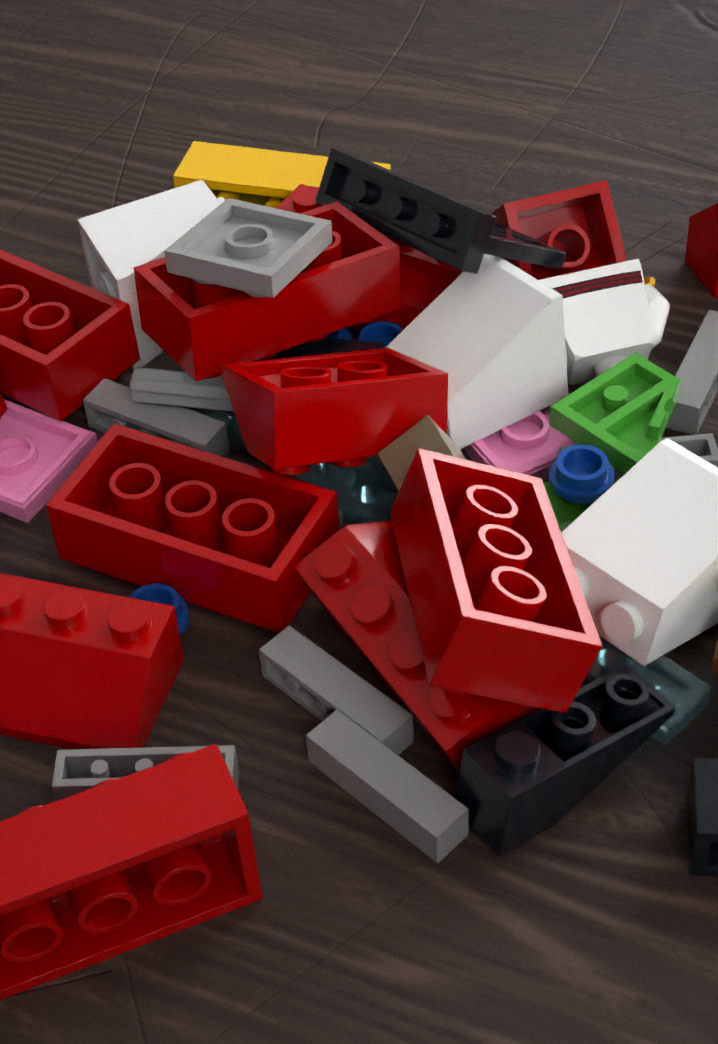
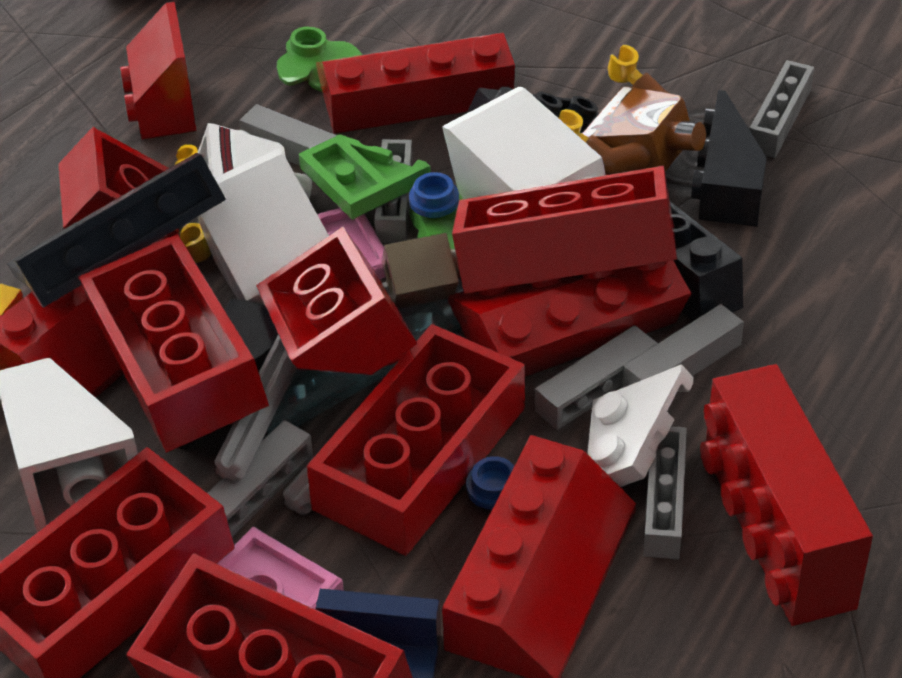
camera: 85 degrees left, 0 degrees up
light grey plate [165,198,333,298] -> none
none -> white wing [588,364,693,487]

